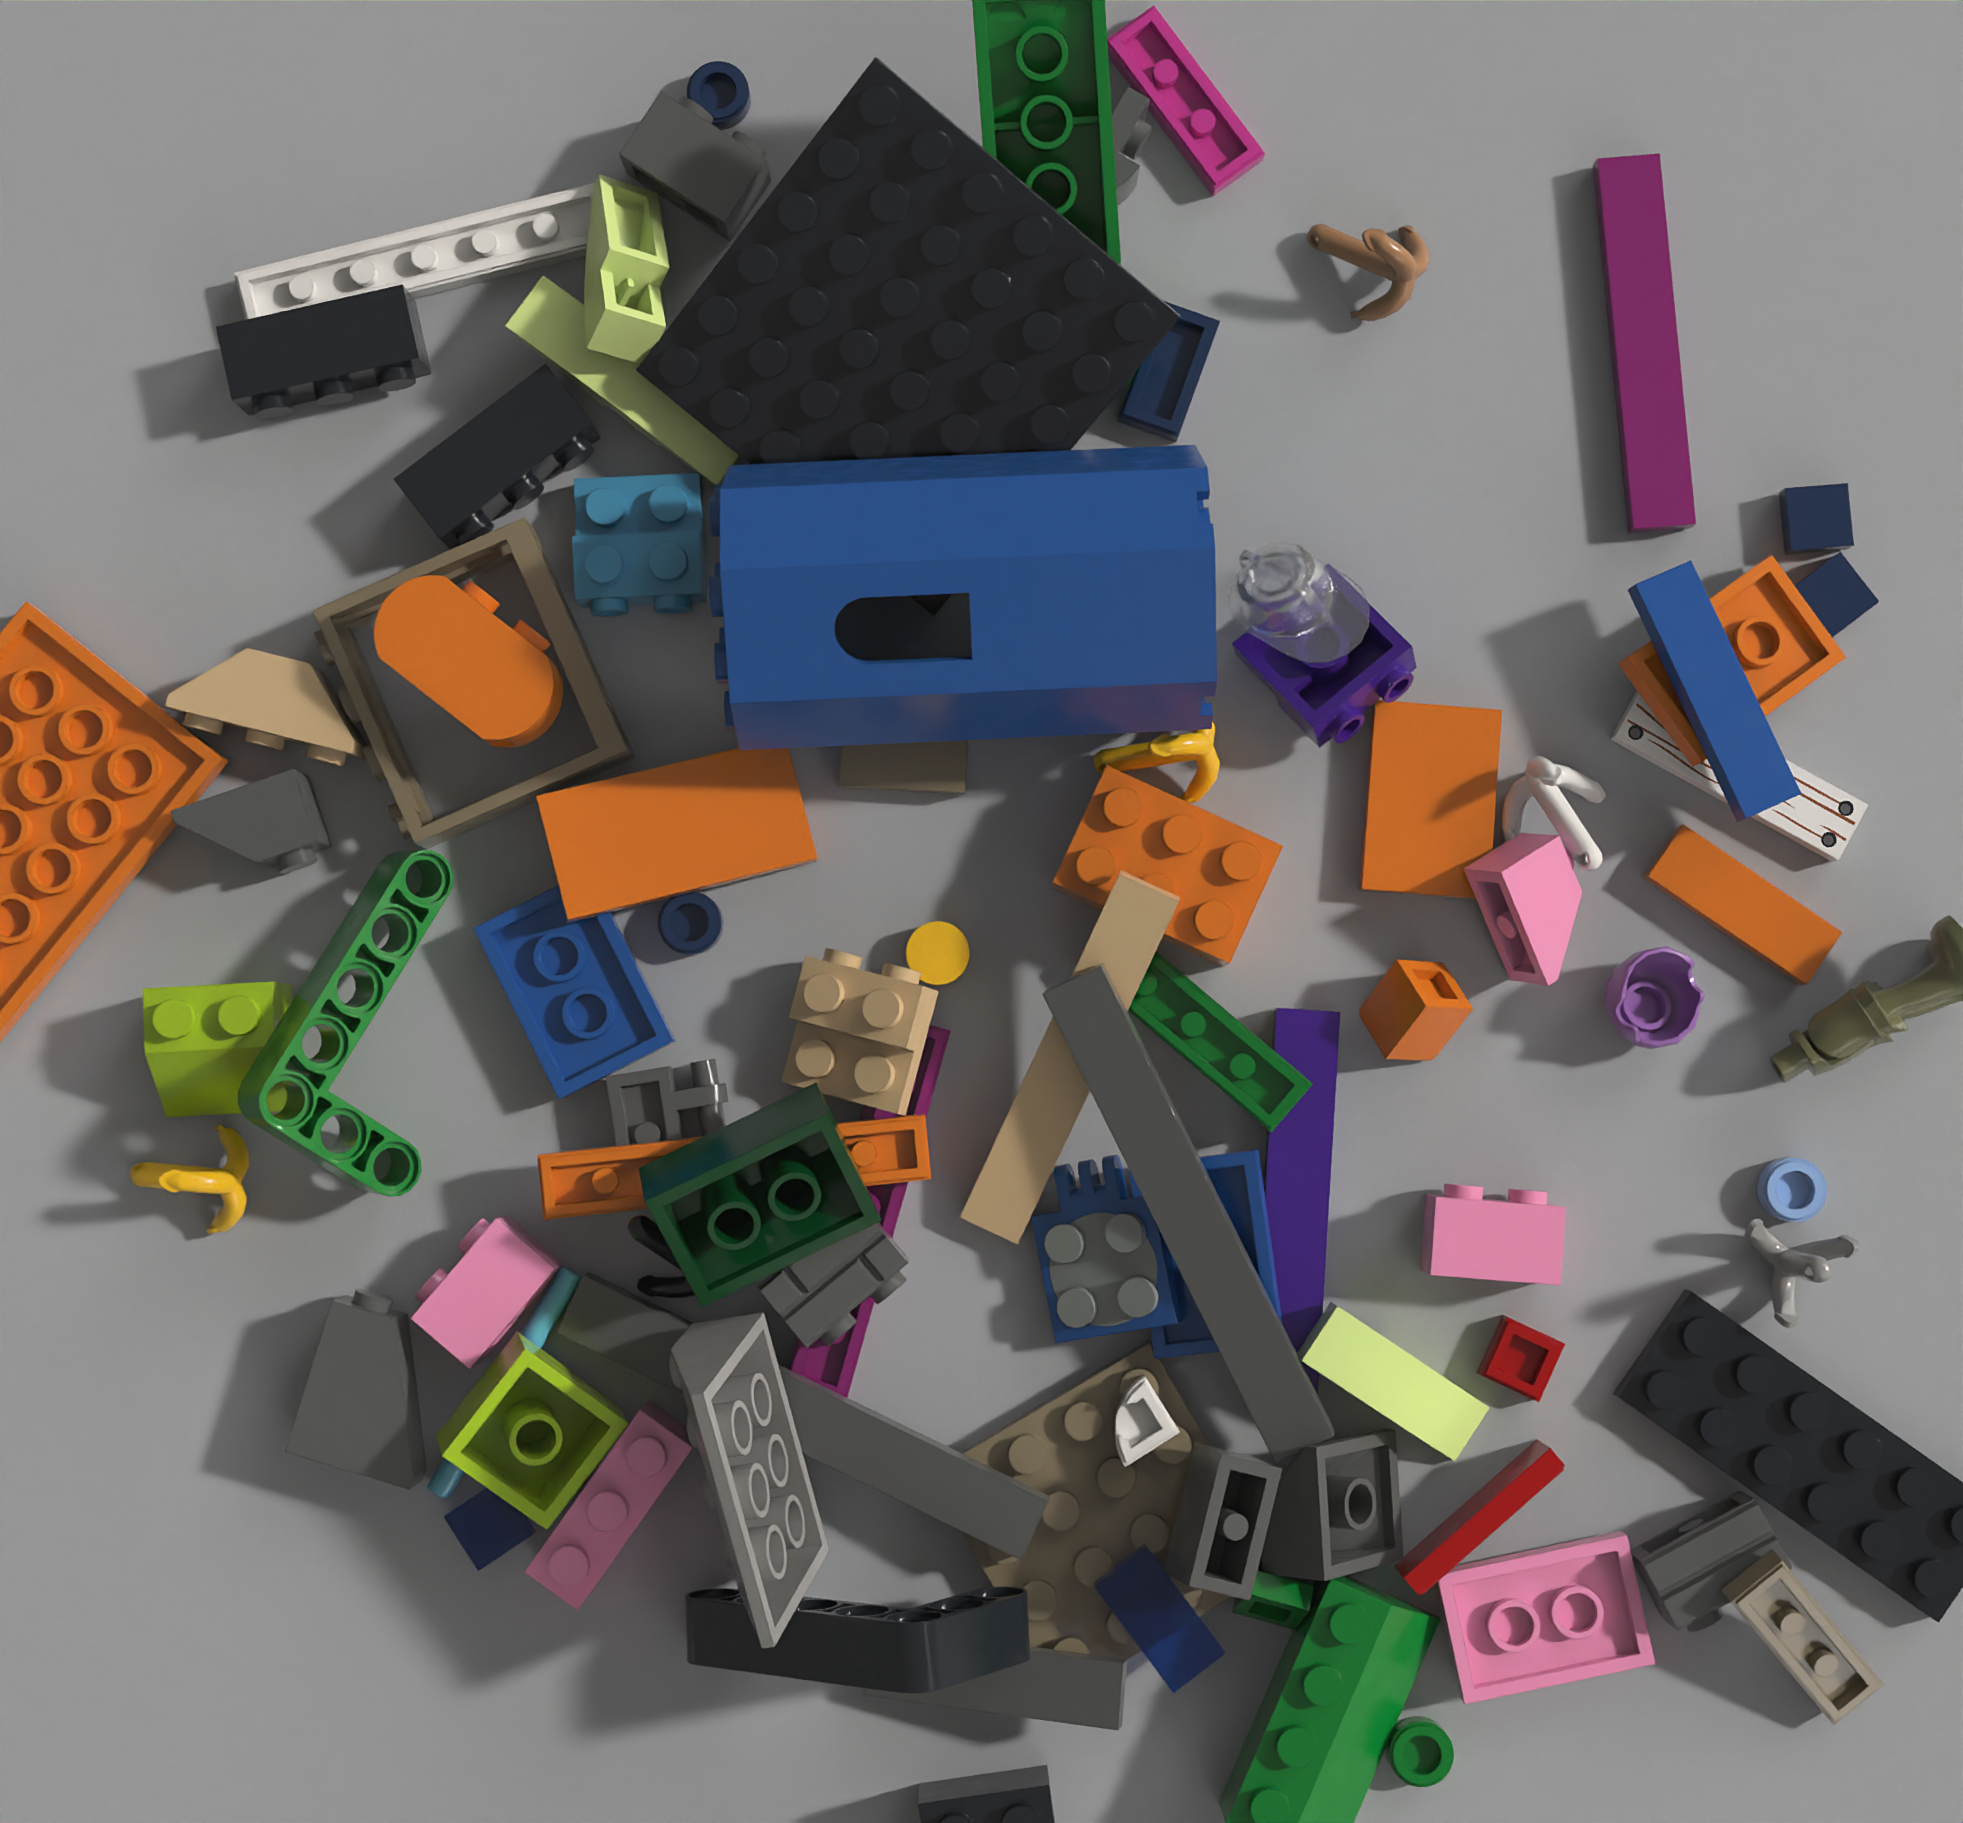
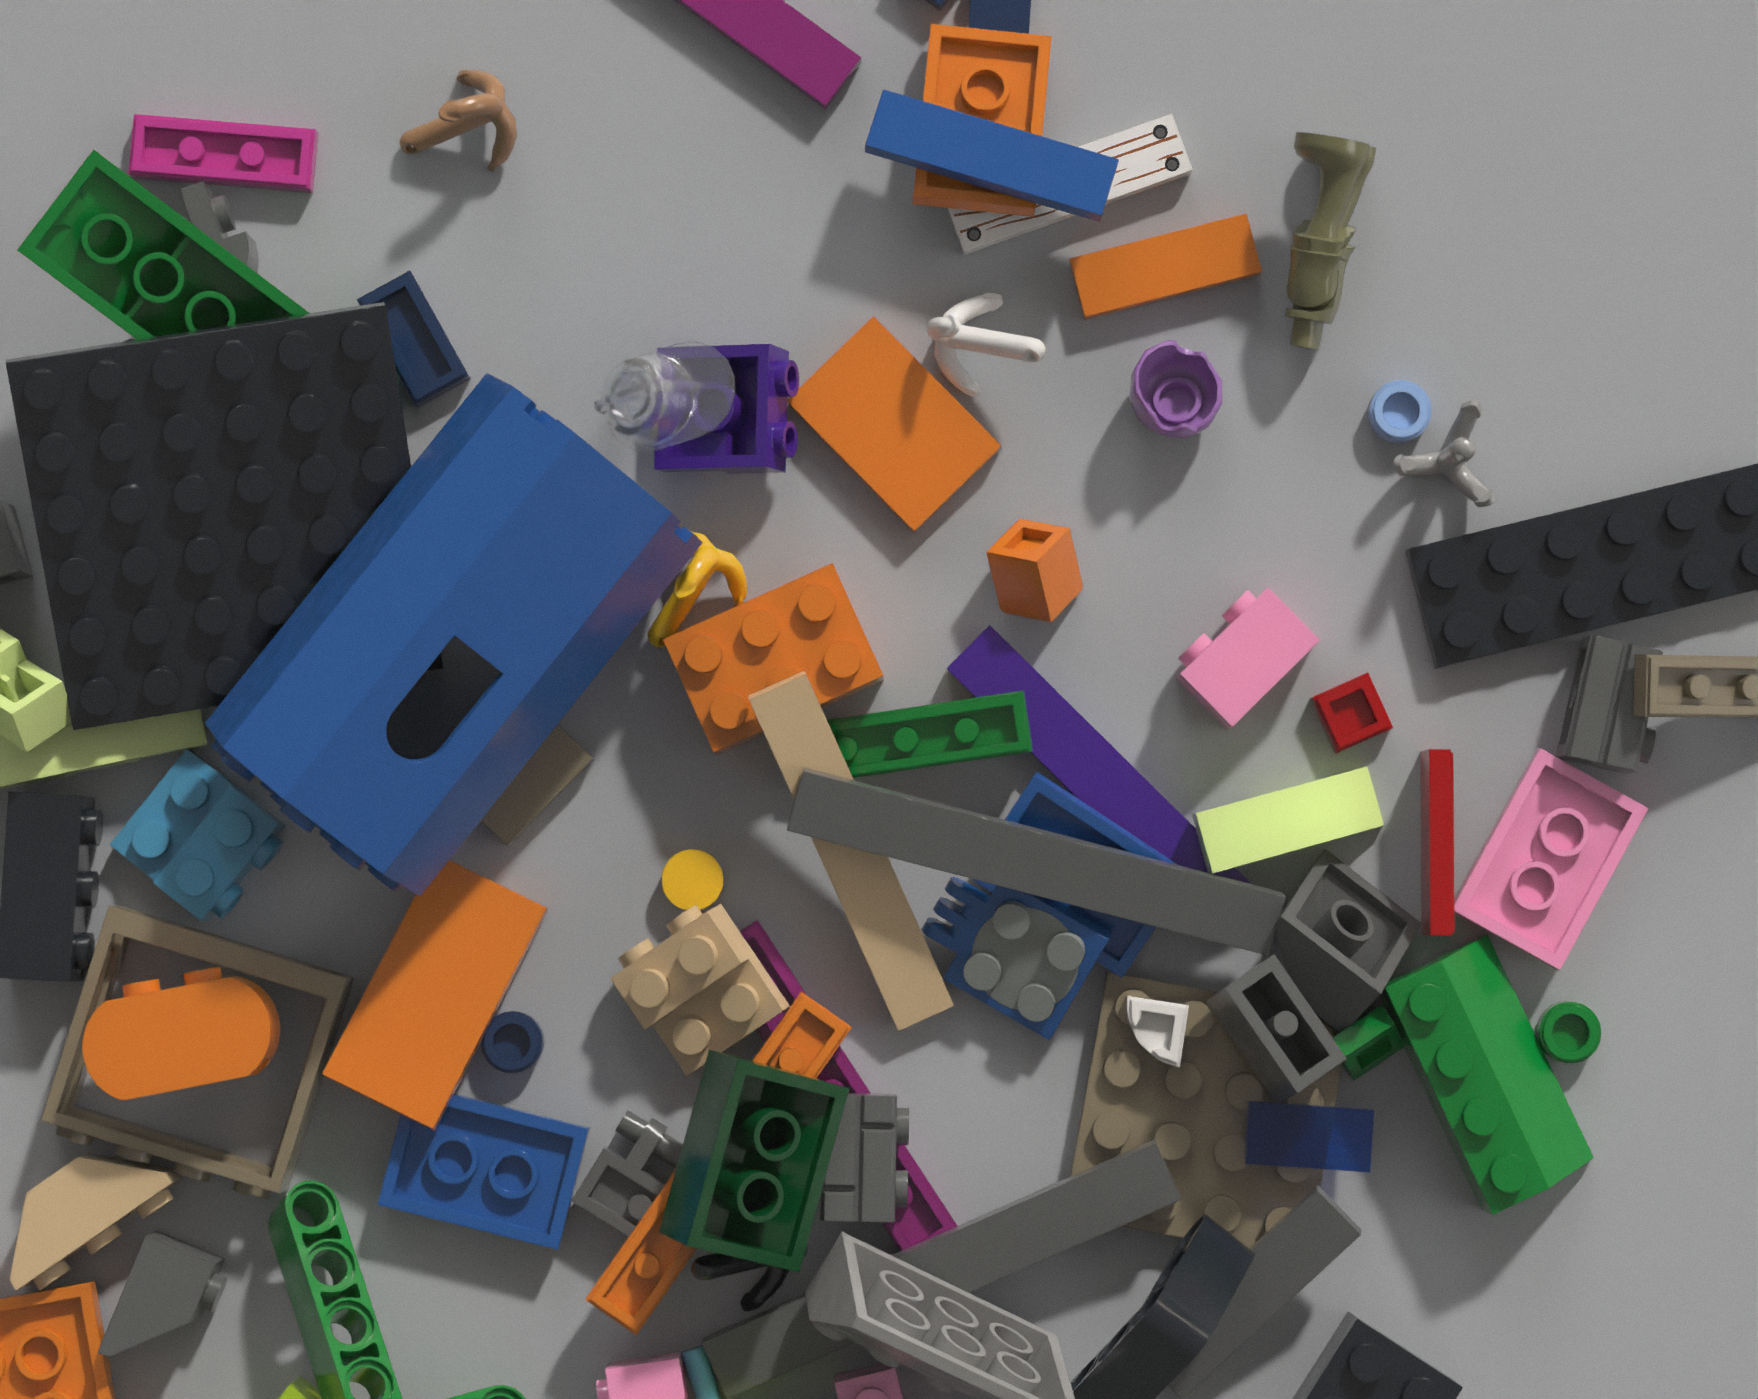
camera: 50 degrees left, 0 degrees up
bright pink slope [1464,833,1582,986] -> none

